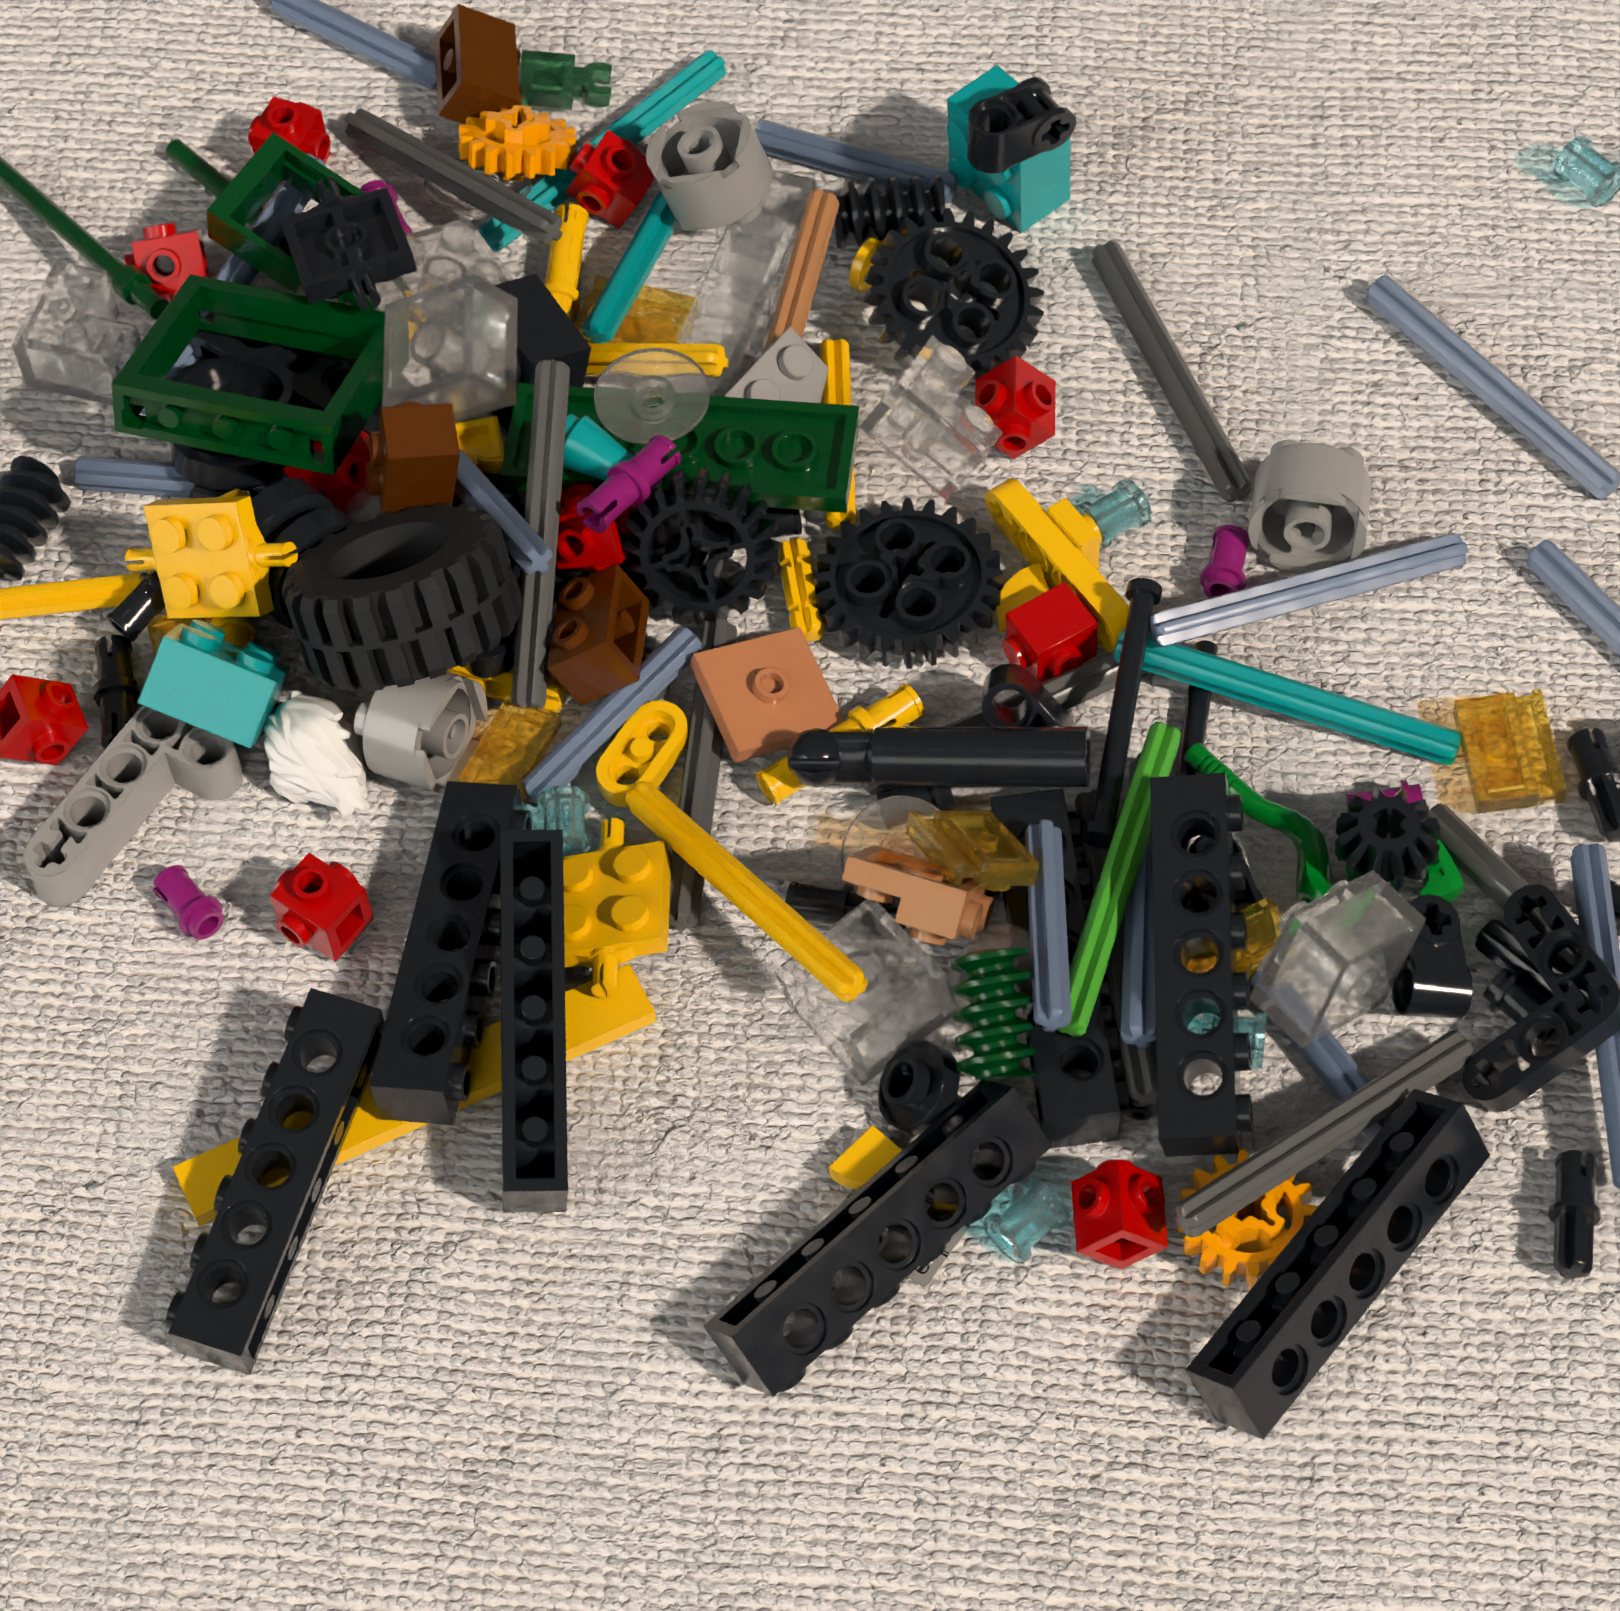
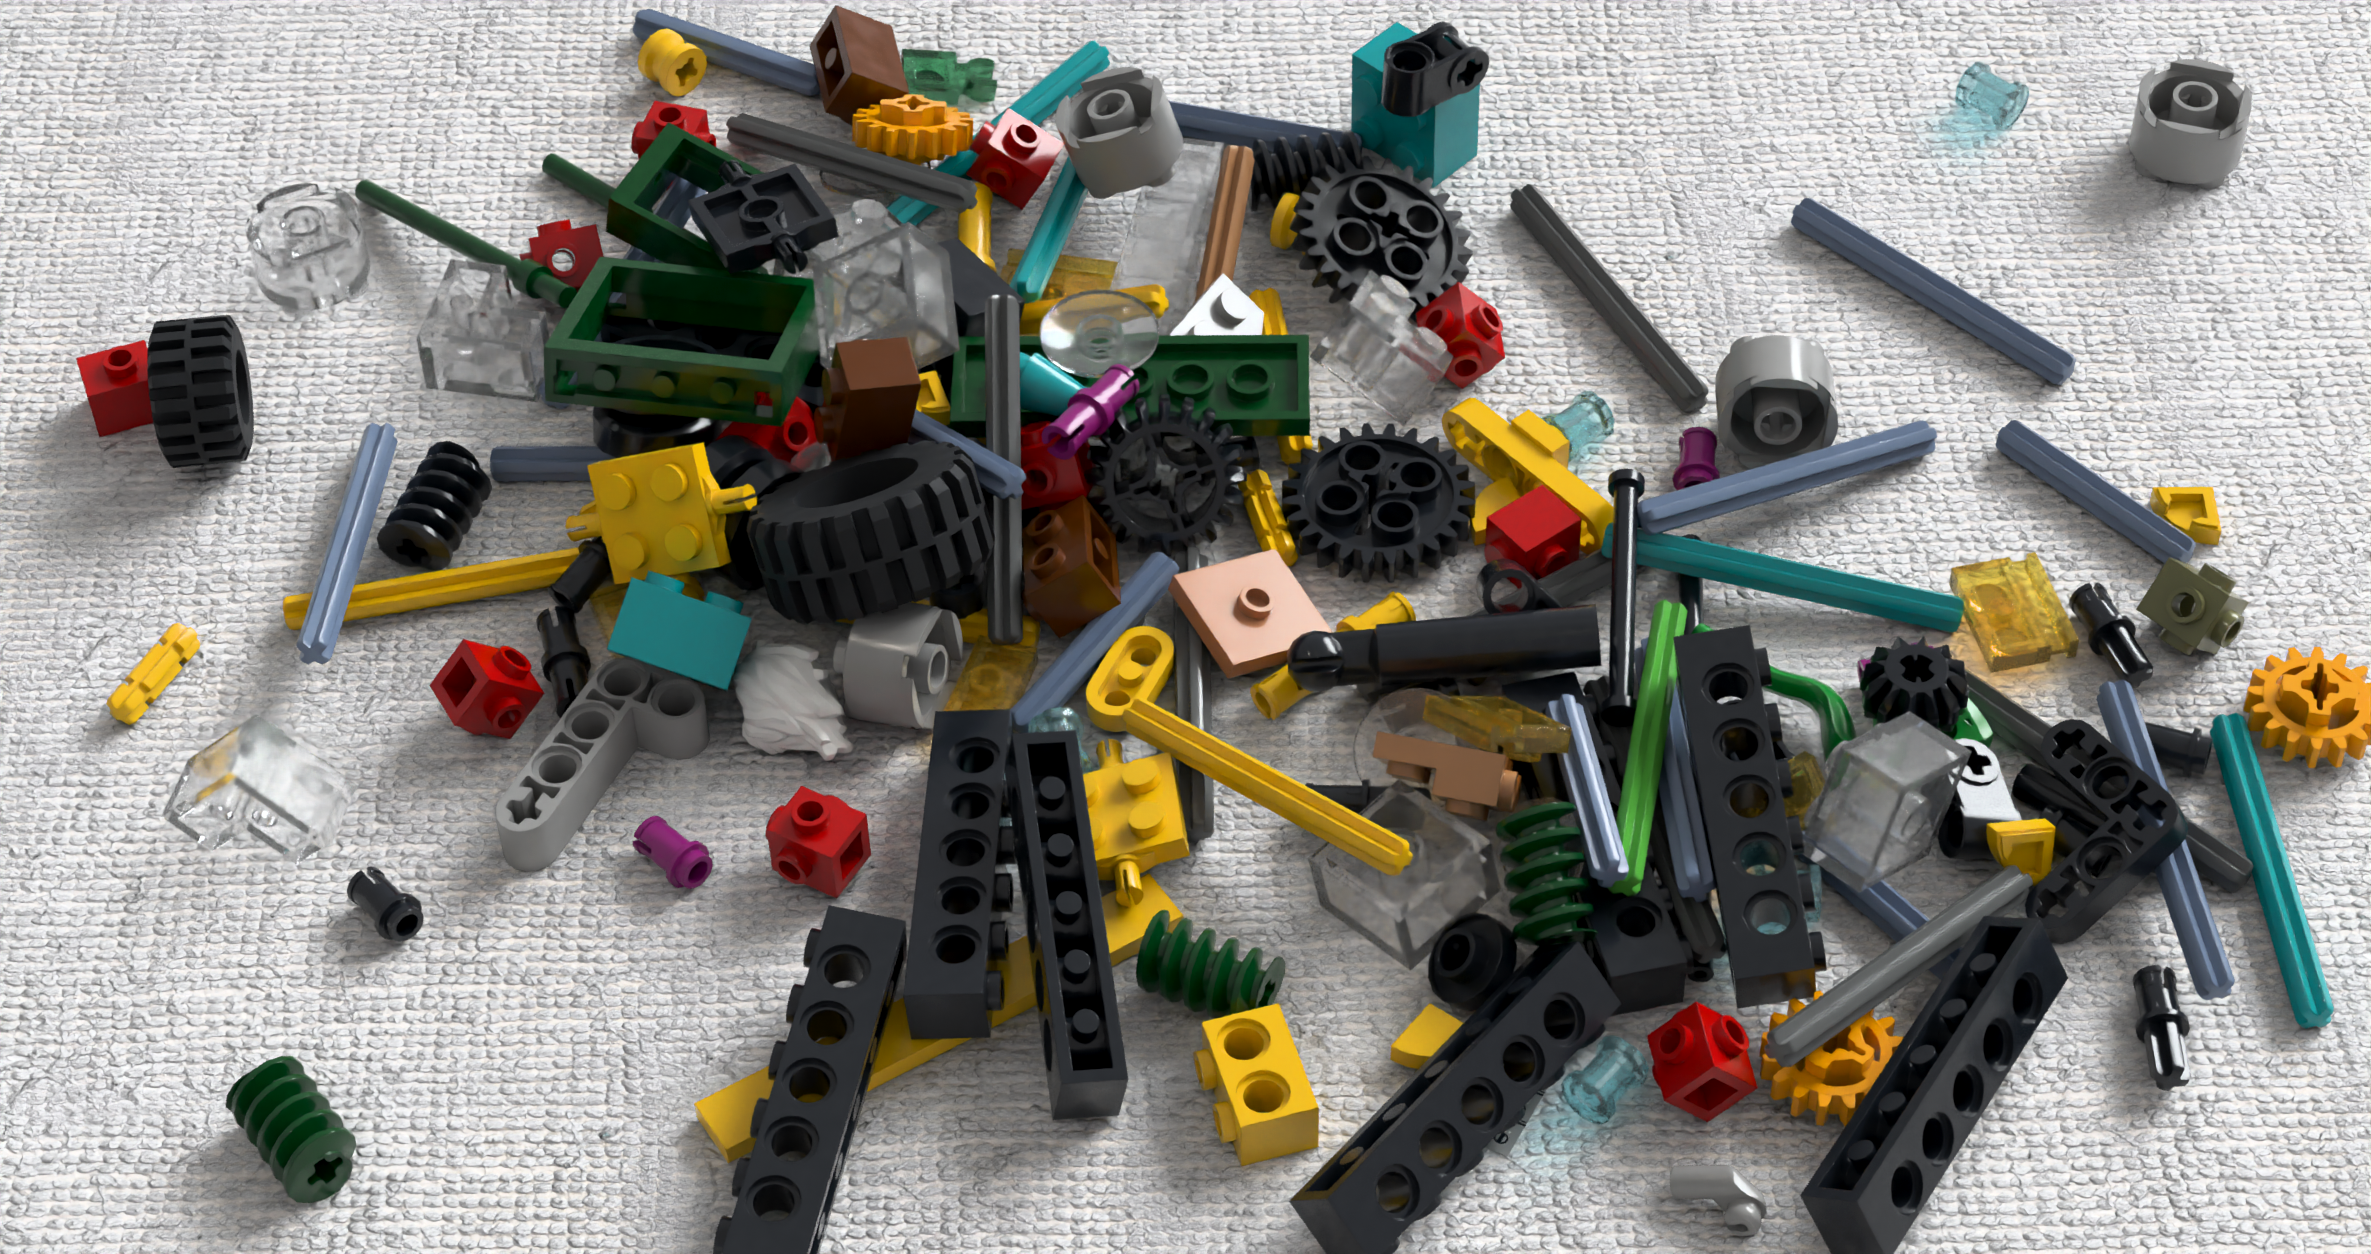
camera: 10 degrees left, 10 degrees down
none -> yellow wheel [637,28,707,97]
none -> dark green piece [1136,910,1285,1019]
none -> yellow brick [1193,1003,1319,1167]
none -> light grey arm [1670,1165,1767,1236]
none -> yellow tile [1986,818,2056,886]

